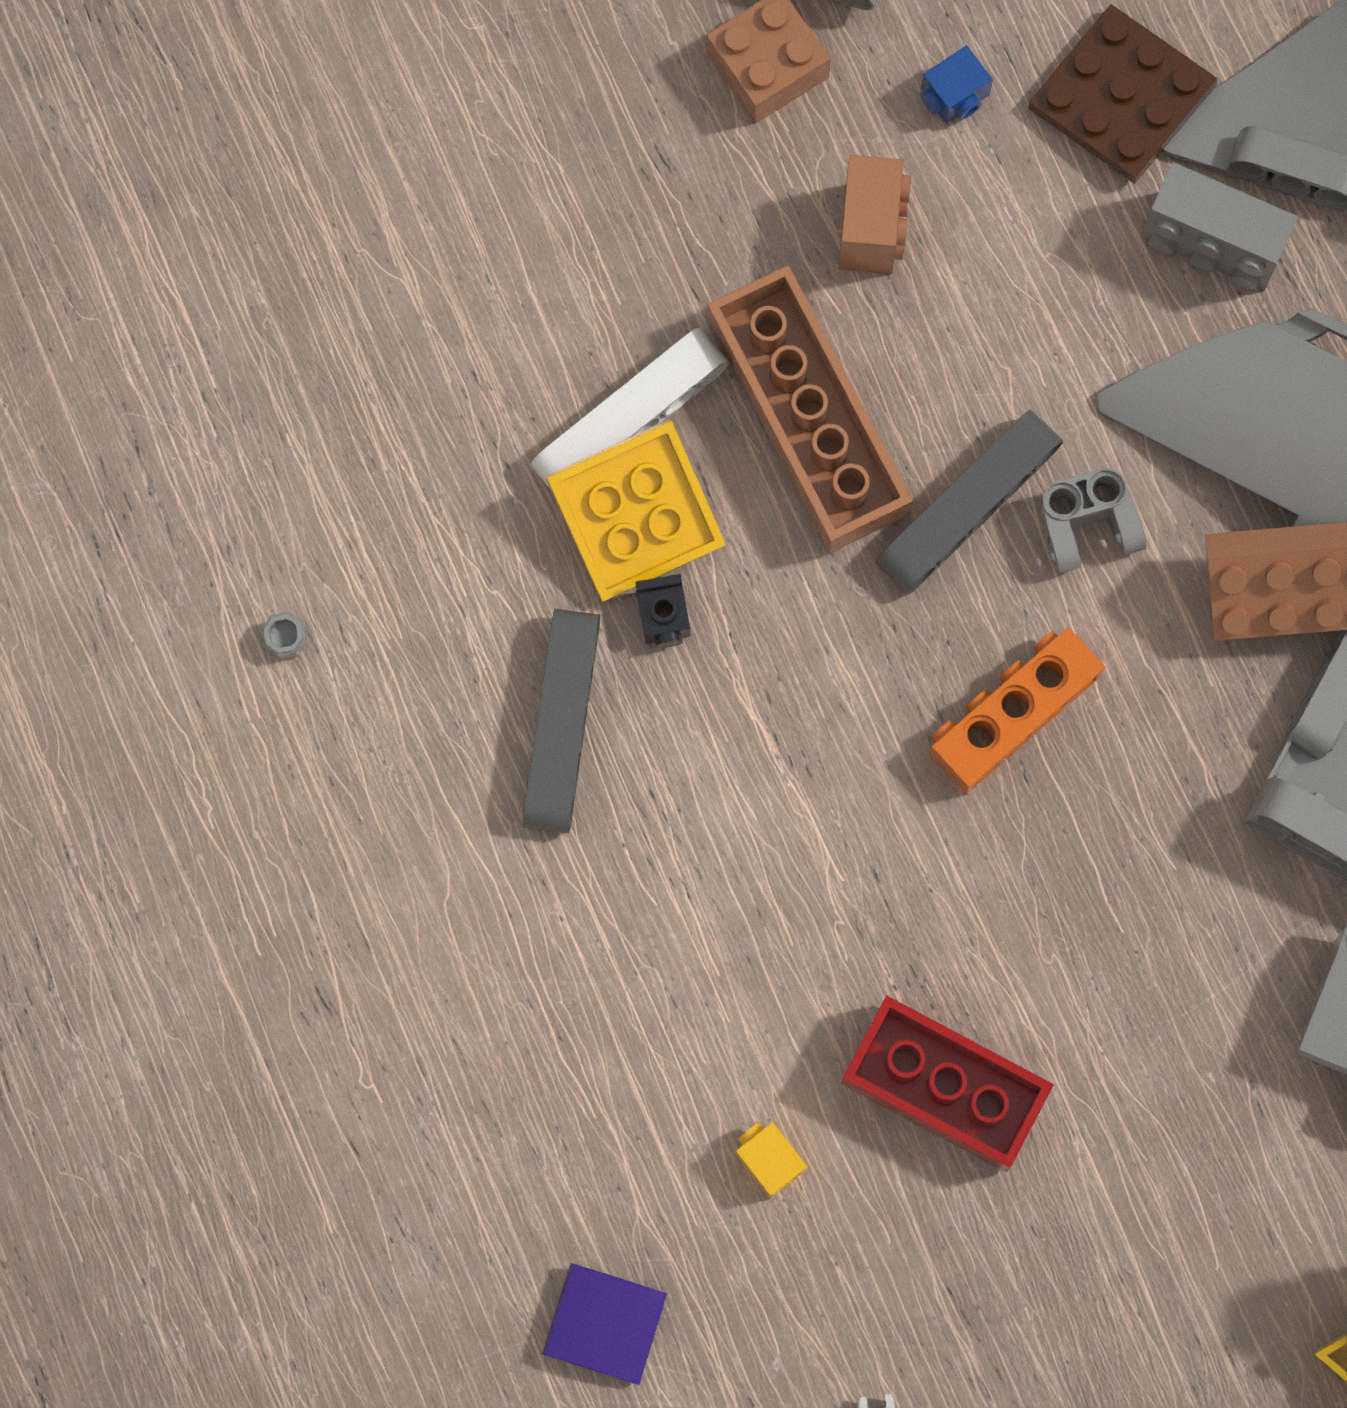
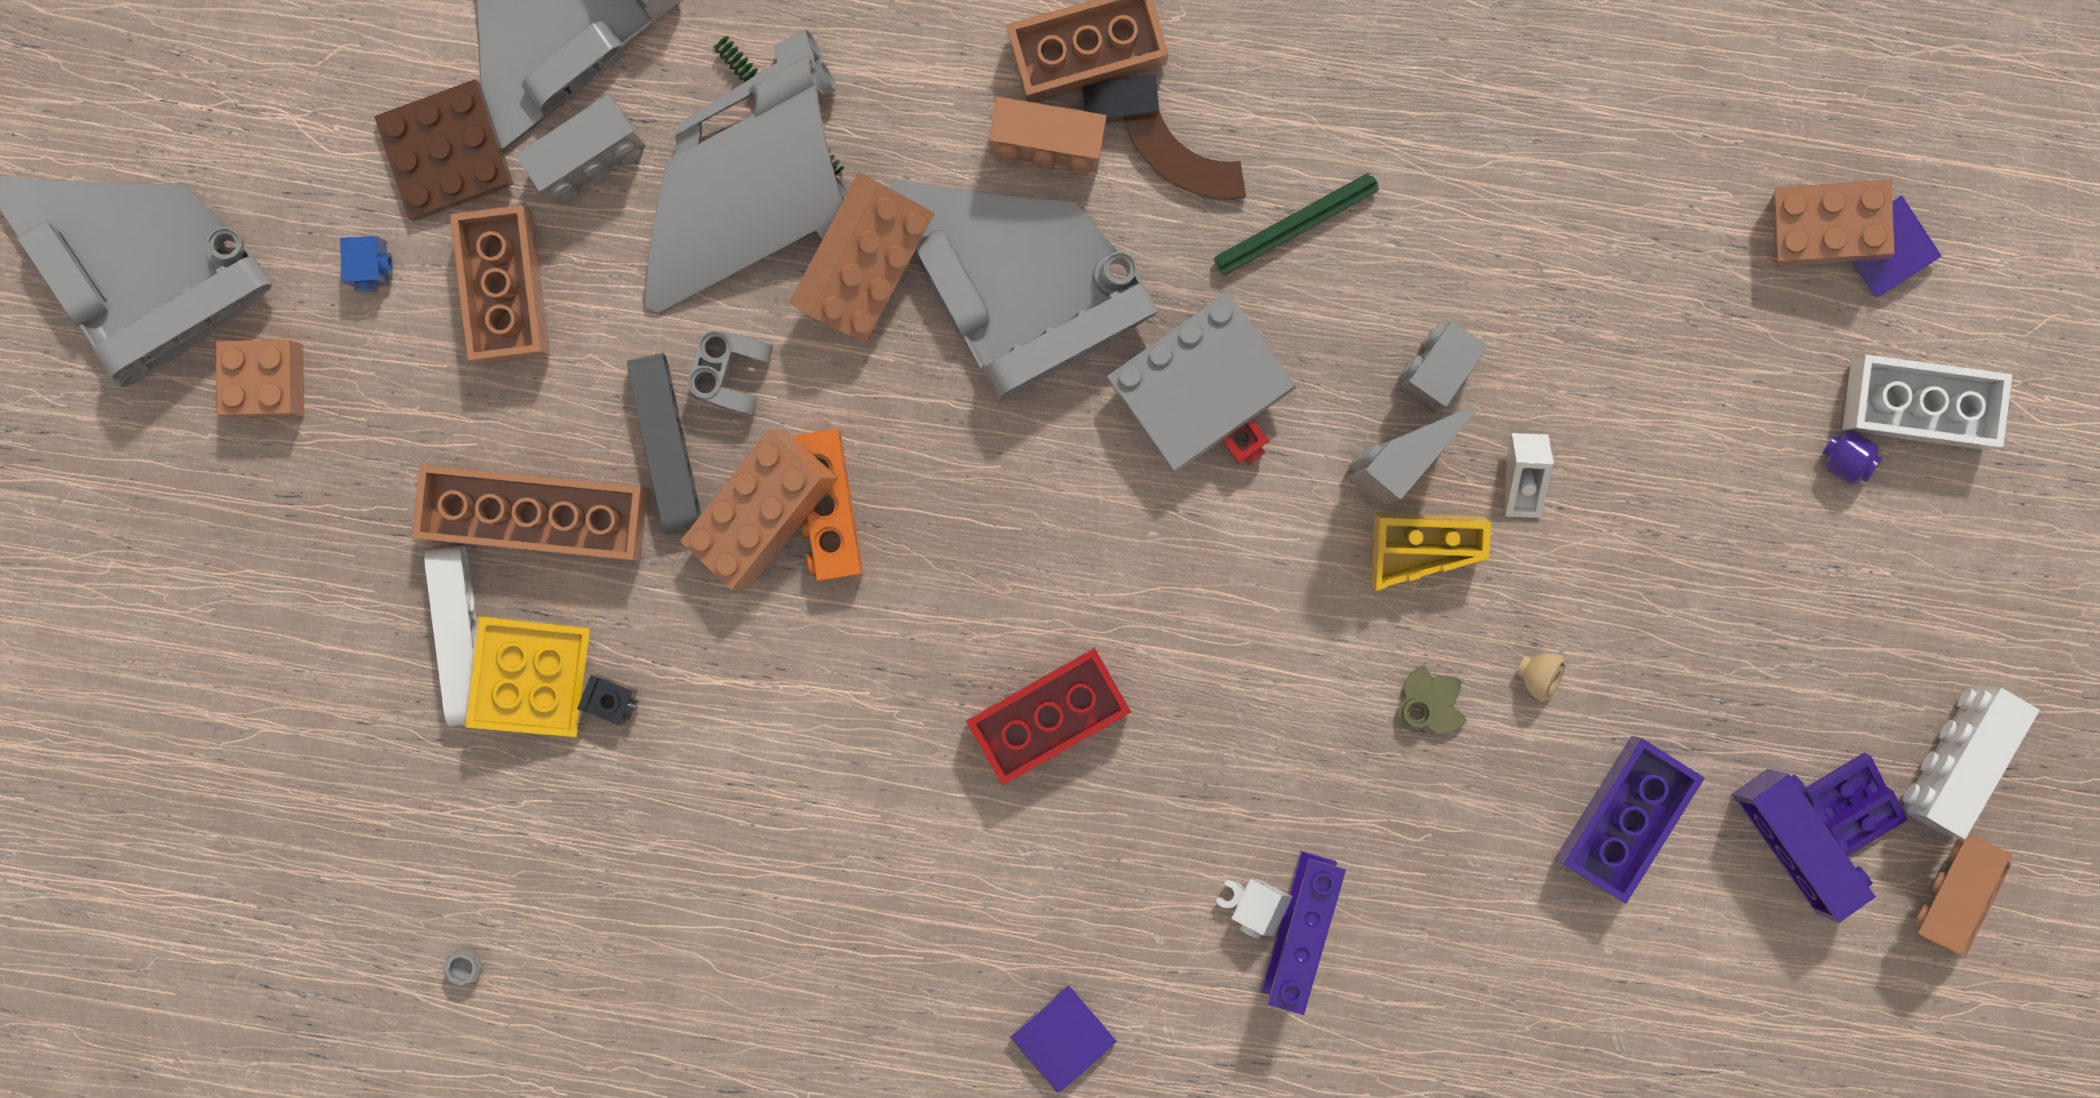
camera: 60 degrees left, 10 degrees up
dark grey beam [523,609,600,834] -> none
yellow brick [735,1122,808,1199] -> none
nougat brick [839,155,911,274] -> none
none -> nougat brick [450,205,550,365]
none -> nougat brick [680,429,838,590]

